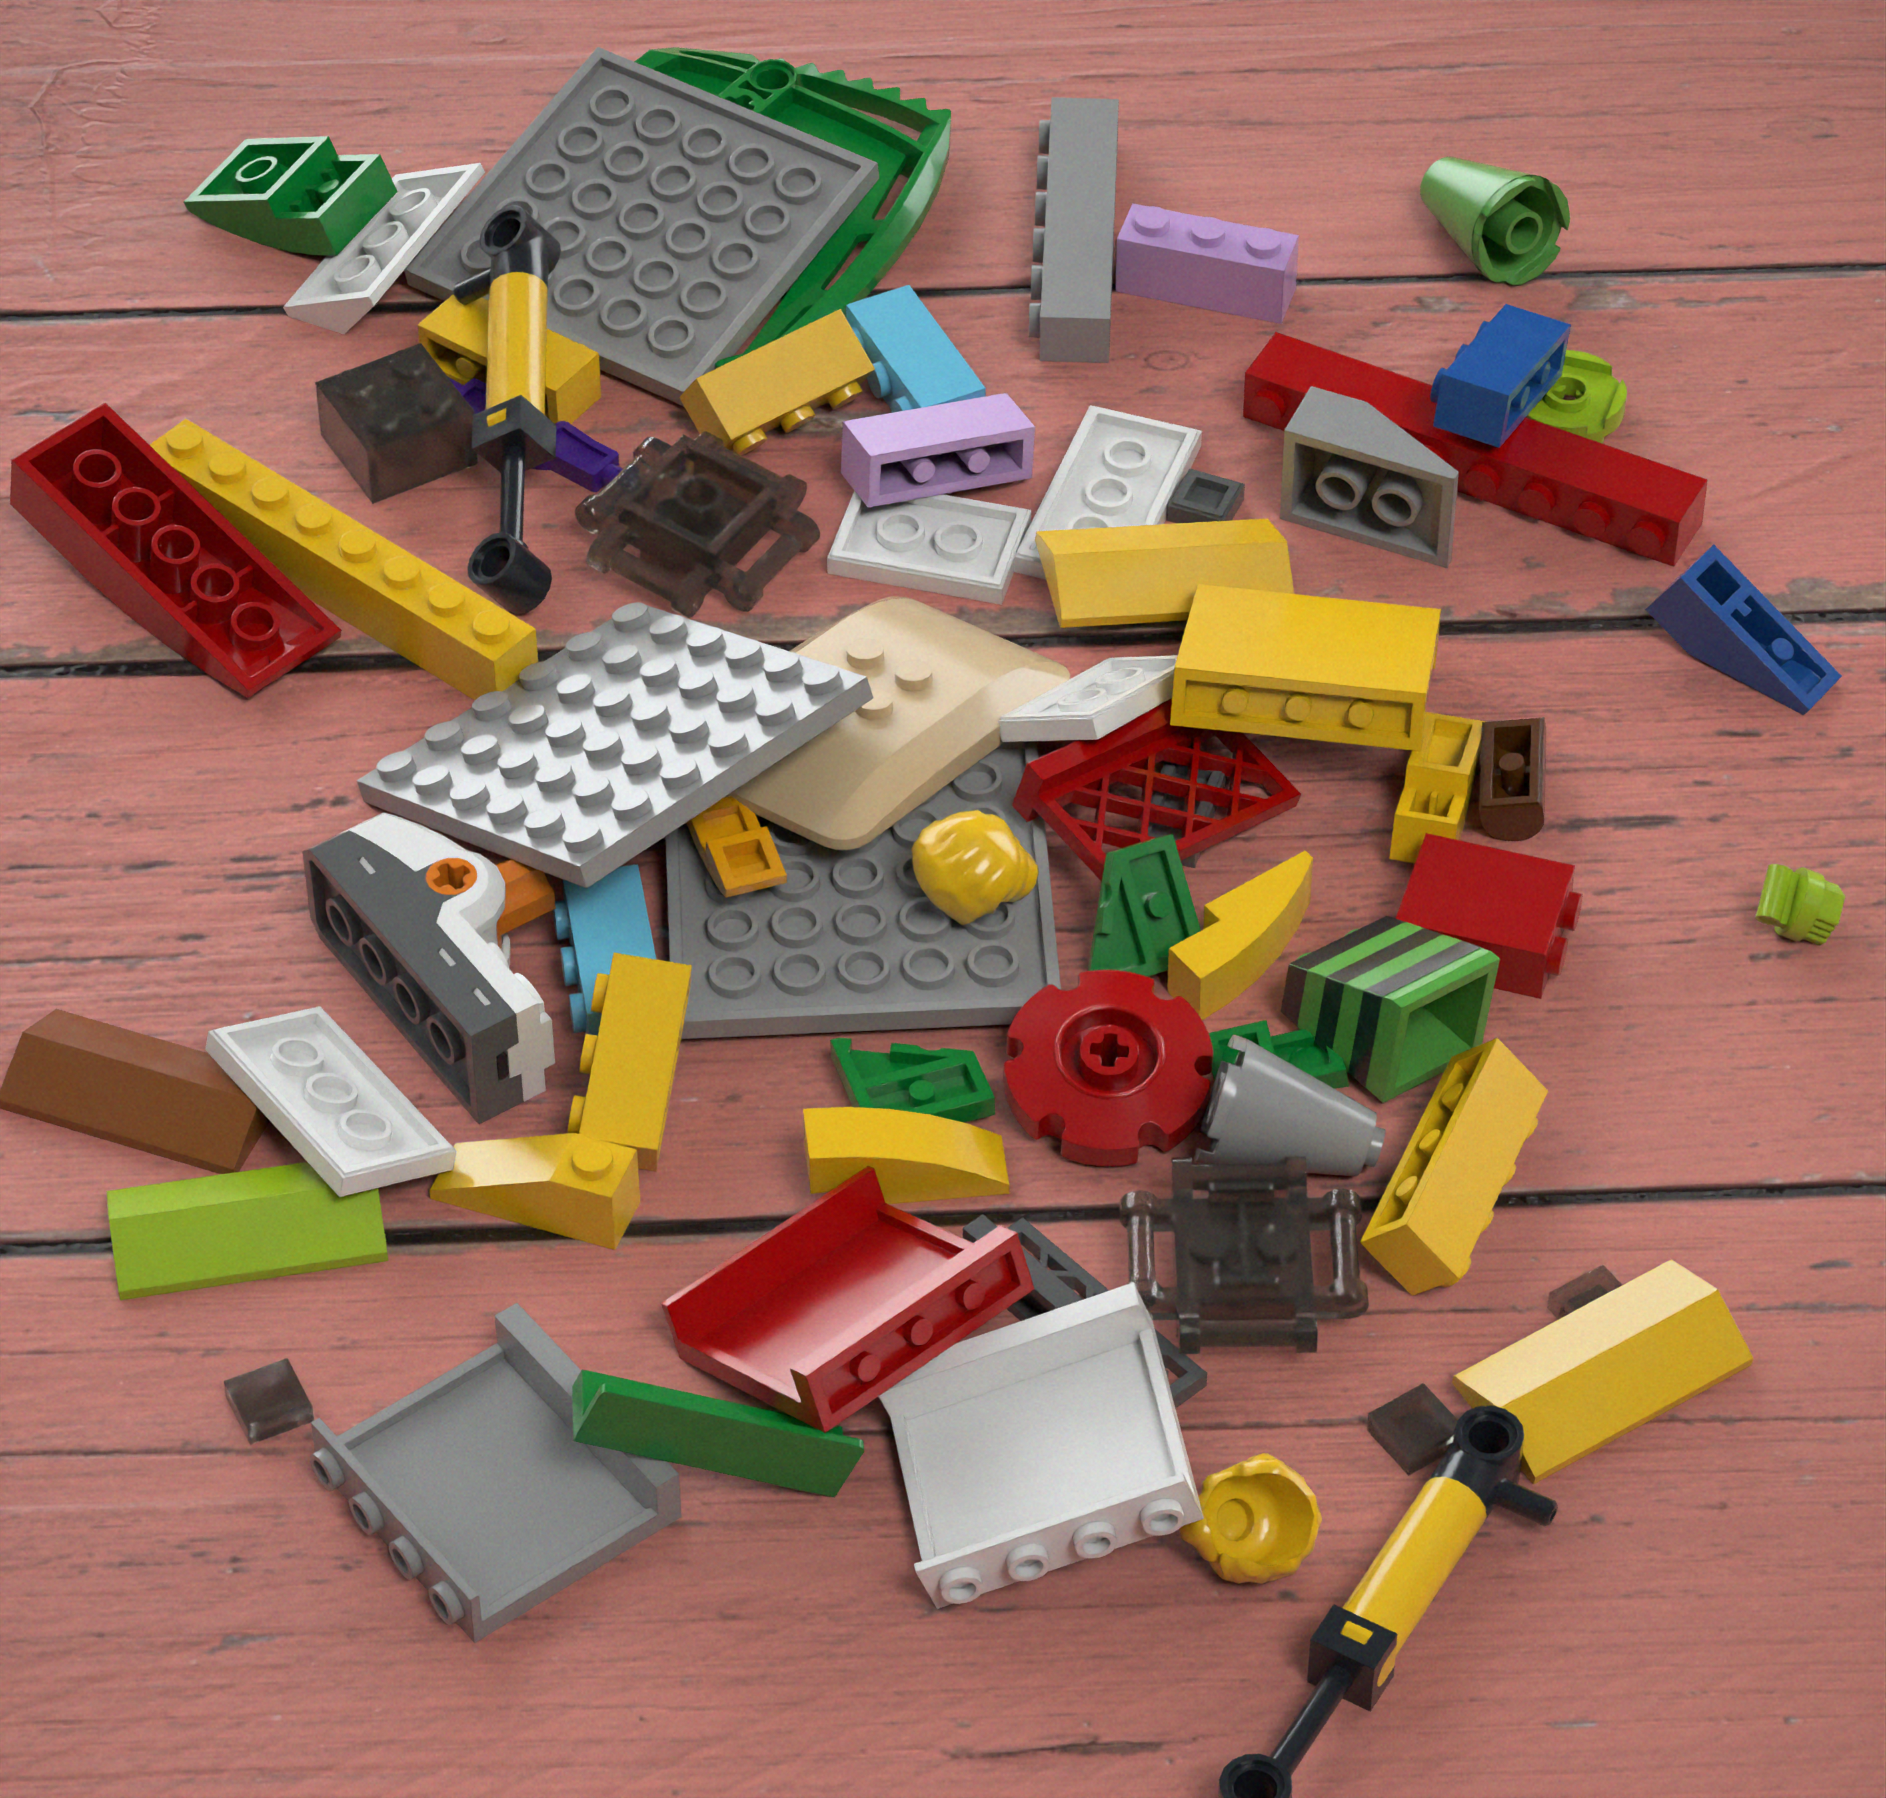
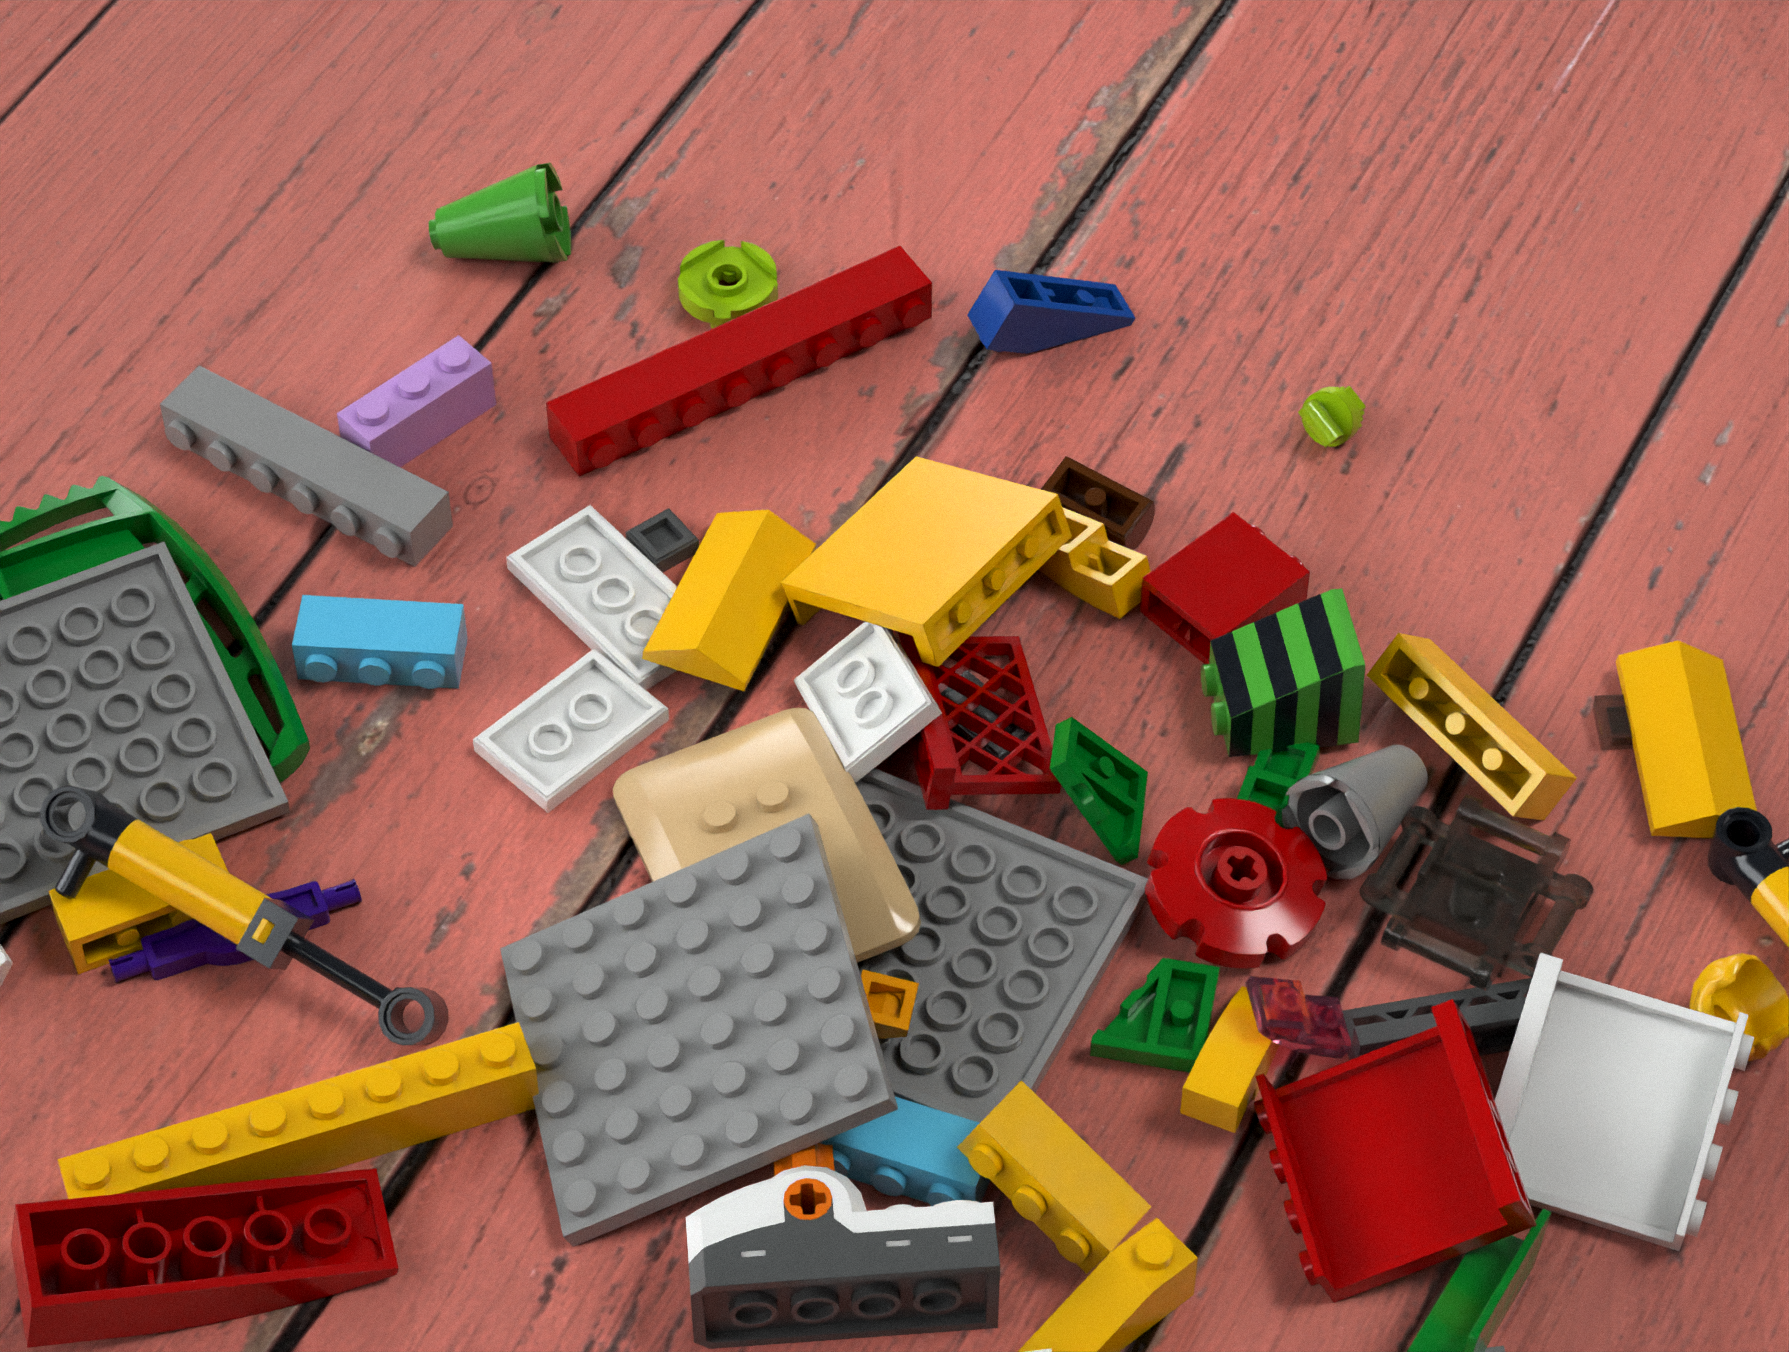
camera: 60 degrees left, 5 degrees up
clear smoke brick [315,343,478,504] -> none
clear smoke brick [575,431,820,618] -> none
yellow brick [679,309,875,458] -> none
lavender brick [841,393,1035,507] -> none
yellow hair [911,810,1039,925] -> none
yellow slope [1167,851,1313,1020] -> none
light grey slope [1280,386,1459,568] -> none
clear smoke tile [1367,1383,1458,1476] -> none
blue brick [1430,304,1571,447] -> none
none -> clear pink slope [1245,976,1351,1059]

